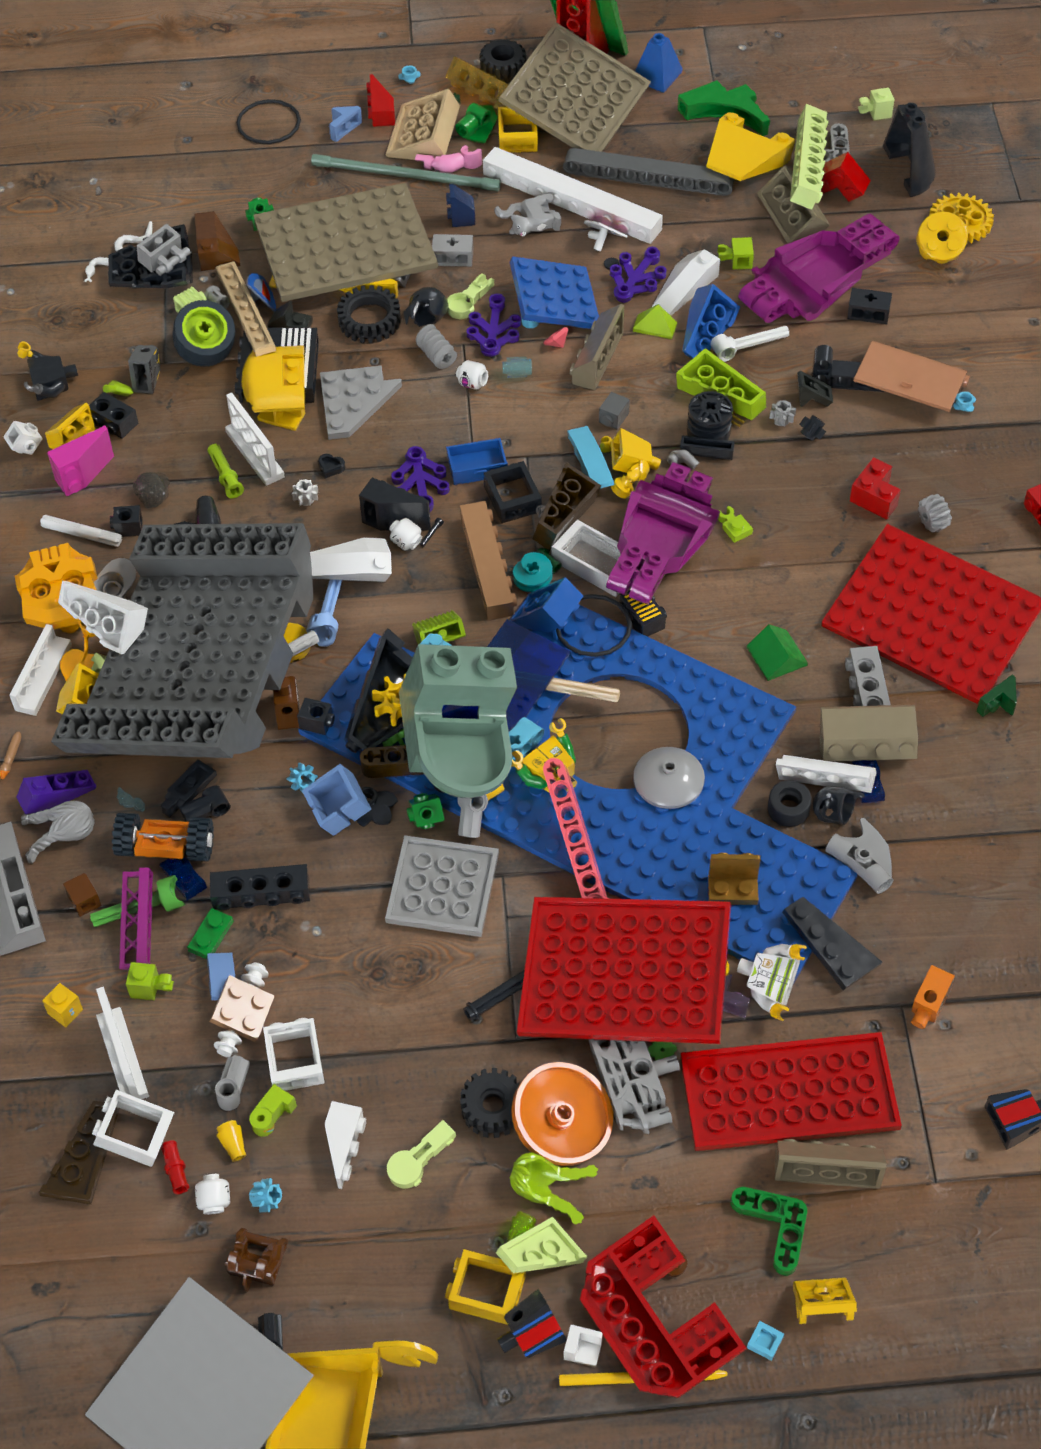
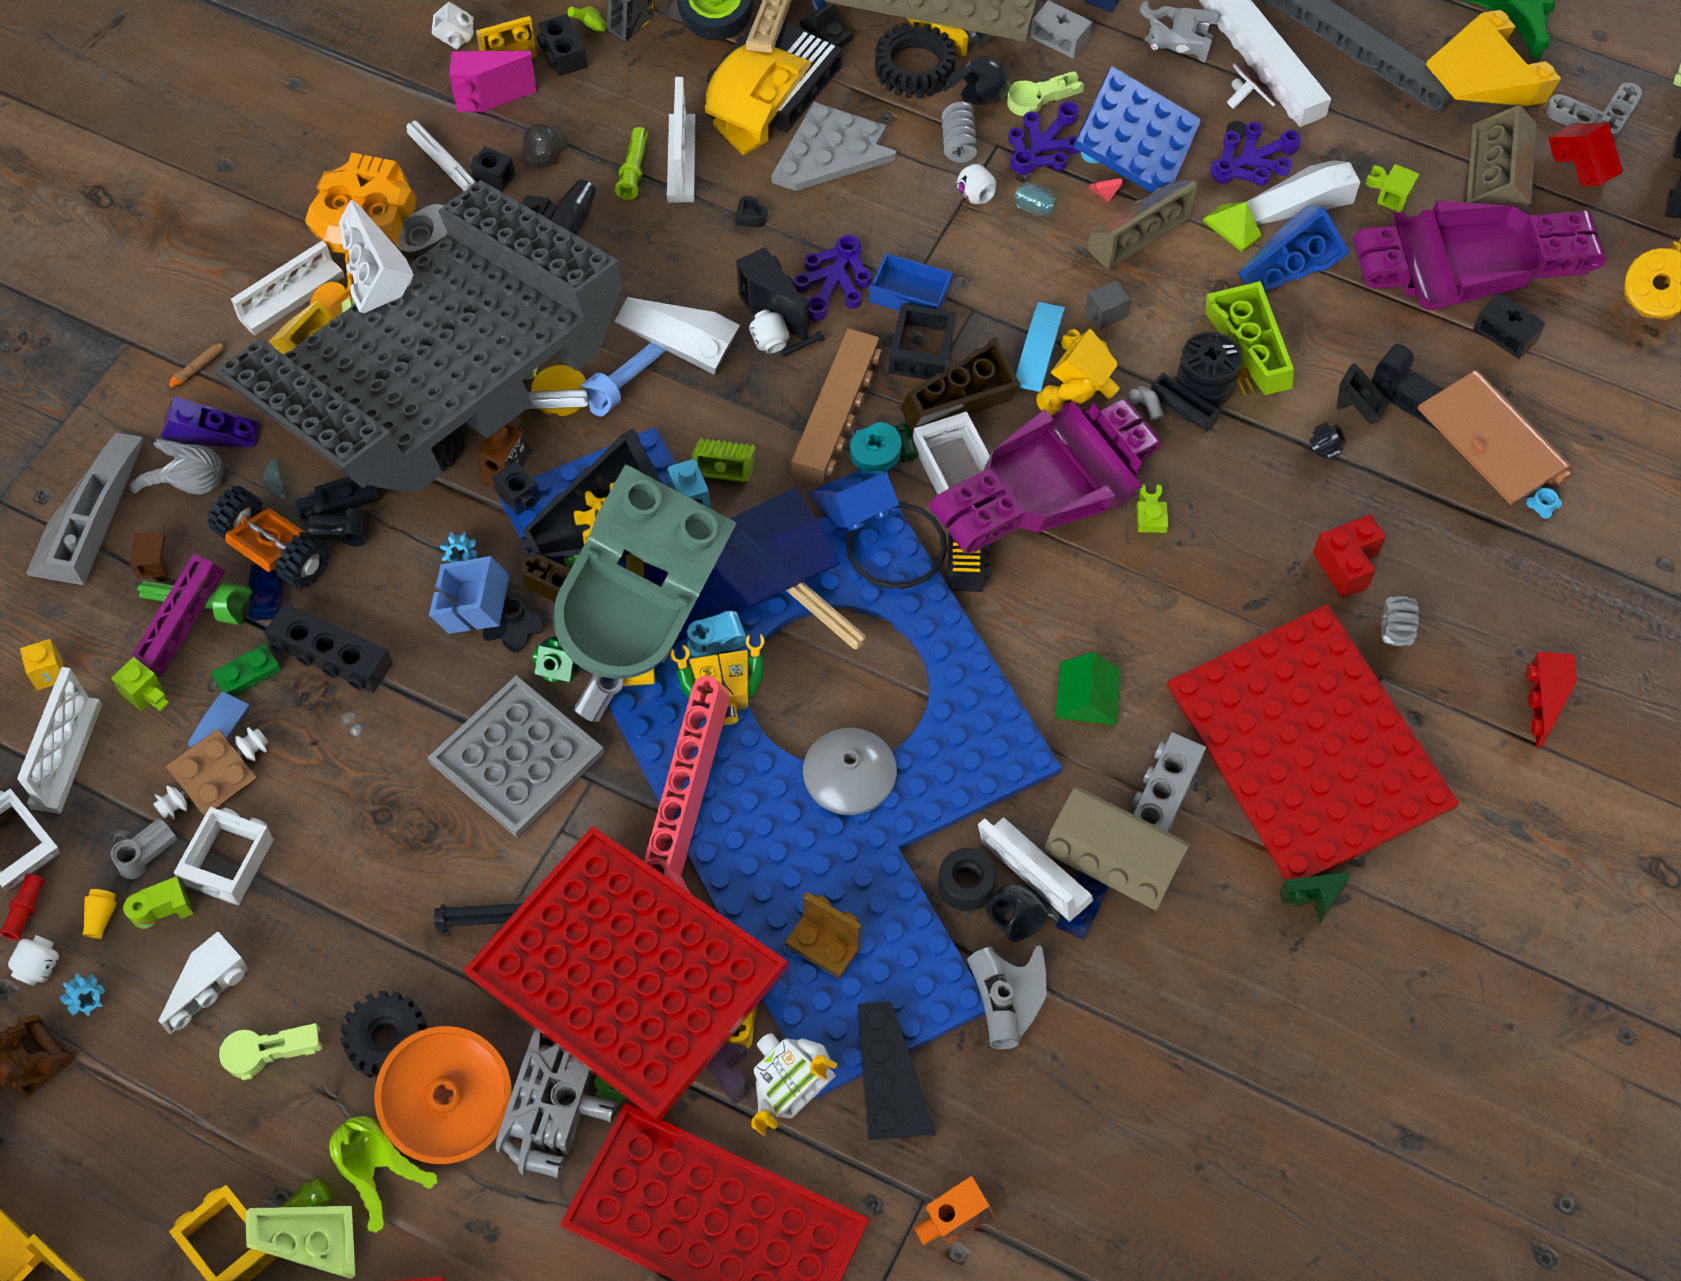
camera: 30 degrees right, 5 degrees up
white gear [292,480,318,506] -> none
white axle [711,326,789,362] -> none
light grey gear [769,400,796,426] -> none
yellowish green brick [790,104,828,210] -> none

